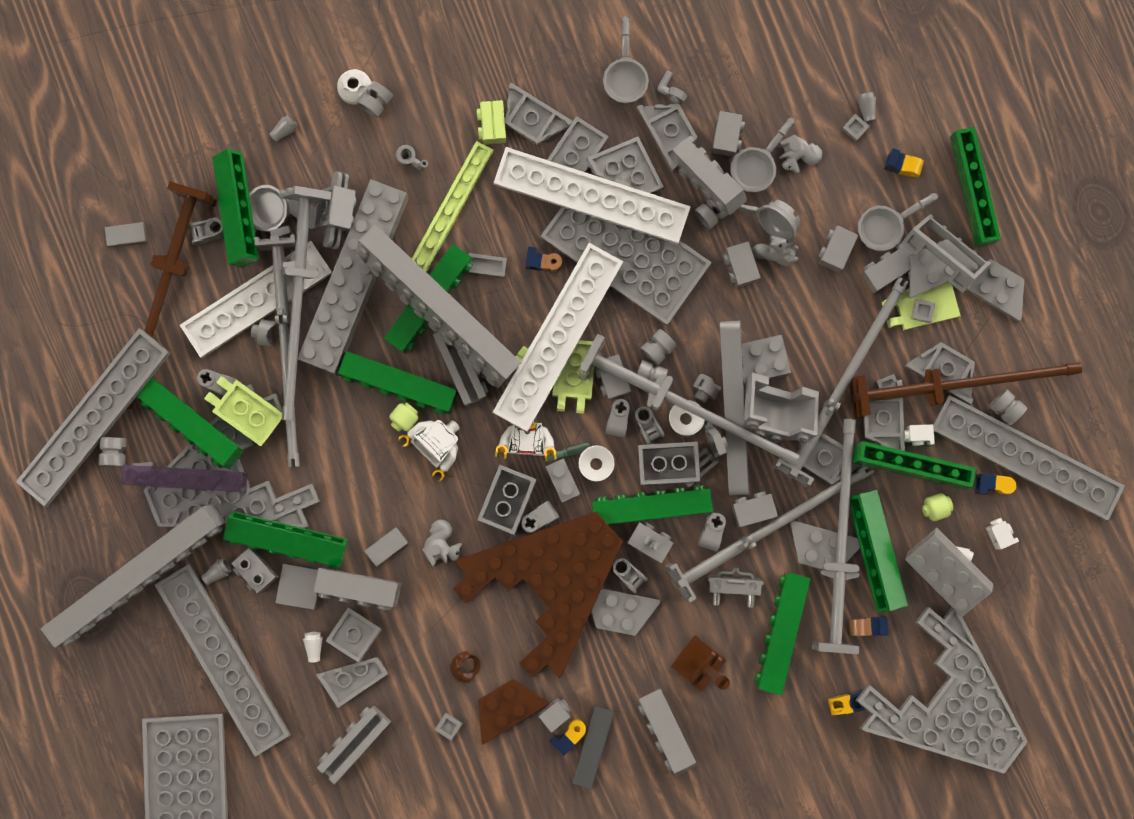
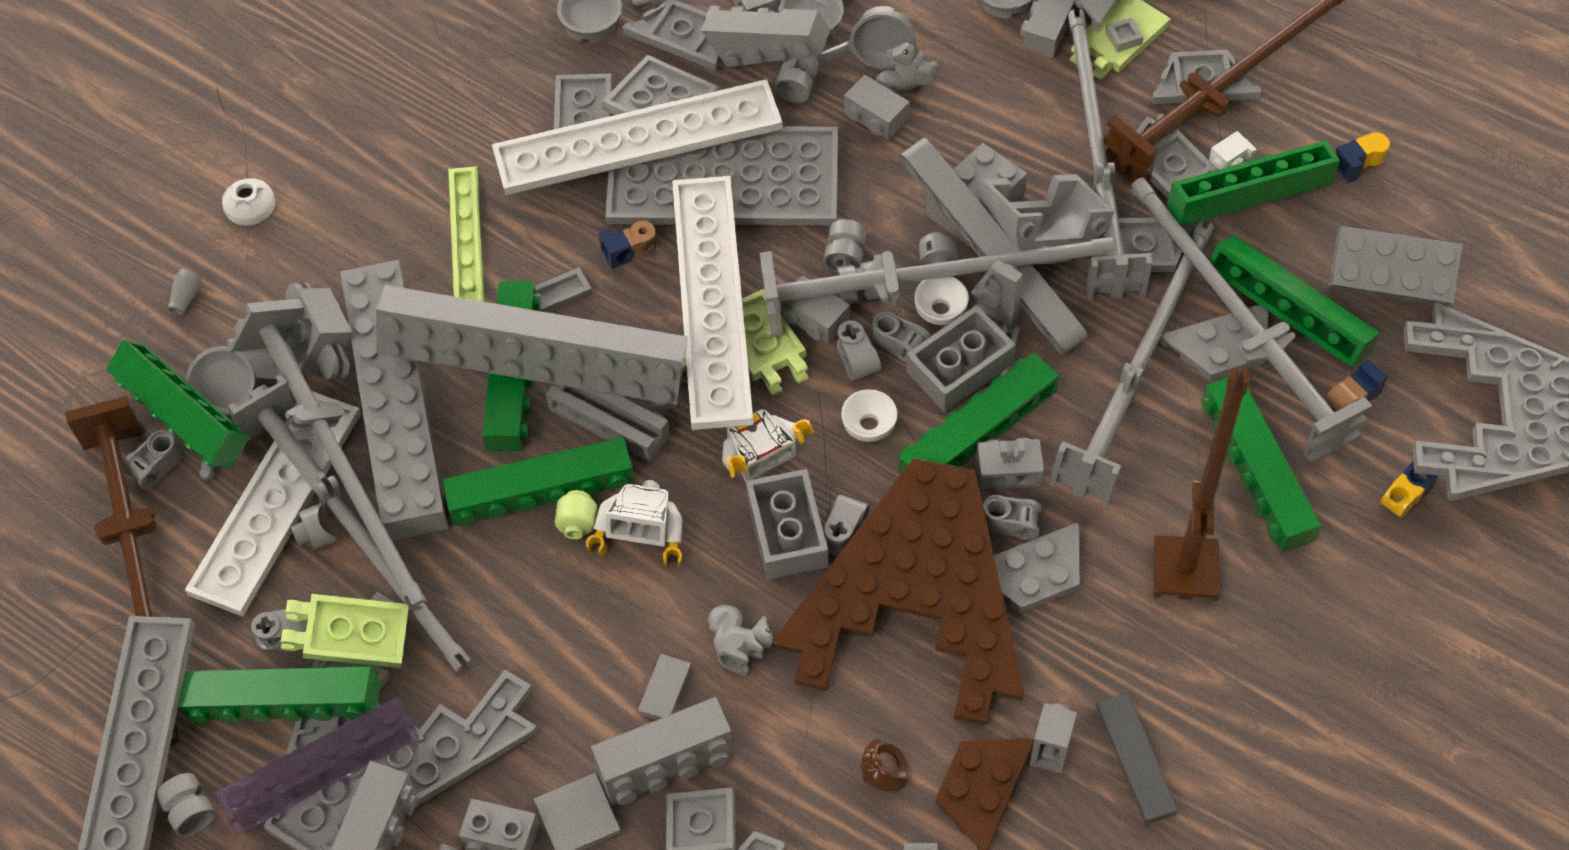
camera: 30 degrees left, 25 degrees down
light grey tile [105,222,147,247] -> none
green brick [223,511,348,568] -> none
light grey wheel [357,81,393,118] -> none
light grey plate [395,145,428,171] -> none
yellowish green brick [477,100,506,145] -> none
light grey wing [505,83,573,145] -> none
light grey brick [546,458,580,503] -> none
sand green piece [547,443,590,461] -> none
leg [549,719,586,756] -> none
light grey wedge [638,689,697,776] -> none
light grey piece [698,513,726,552] -> none
light grey piece [707,568,764,608] -> none
light grey brick [731,491,778,528] -> none
light grey brick [818,225,858,273] -> none
yellowish green head [922,493,953,521] -> none
light grey plate [933,395,1125,521] -> none
white brick [986,518,1019,549] -> none
light grey wheel [989,389,1027,426] -> none

